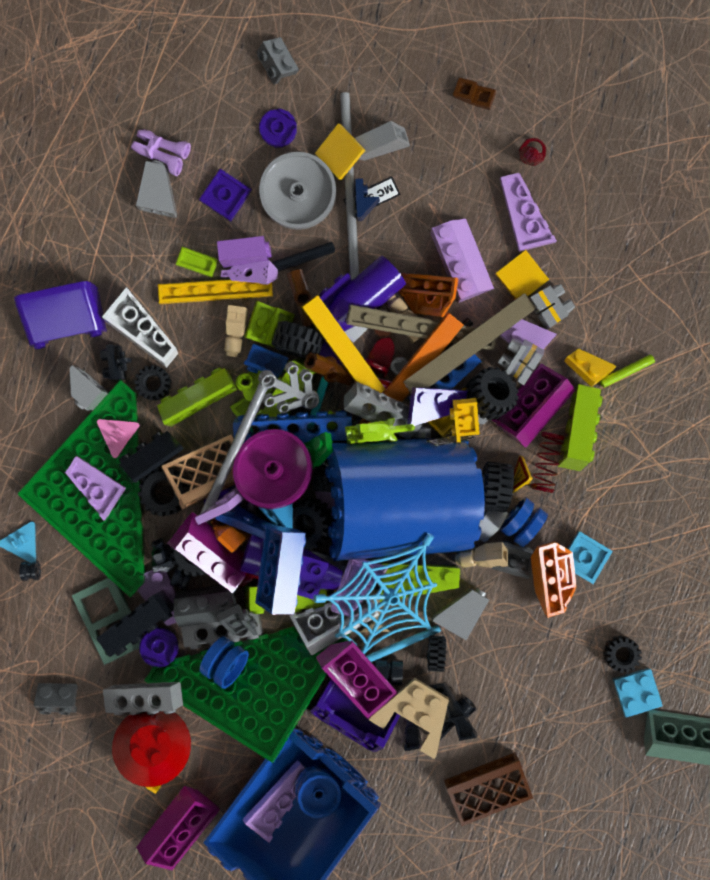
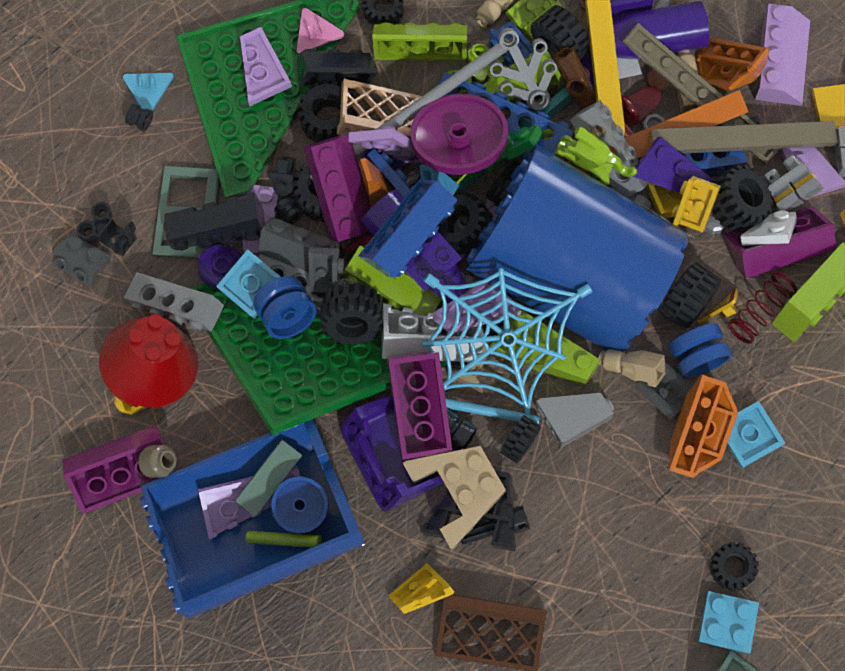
camera: 35 degrees right, 15 degrees down
white slope [479,510,509,543] -> none
none -> black piece [77,202,137,257]
none -> dark tan head [139,445,177,478]
none -> medium azure plate [216,249,280,319]
none -> sand green tile [235,440,302,517]
none -> lime piece [245,531,322,548]
none -> black tyre [321,282,383,345]
none -> yellow wing [388,563,454,614]
none -> white wing [741,210,797,245]

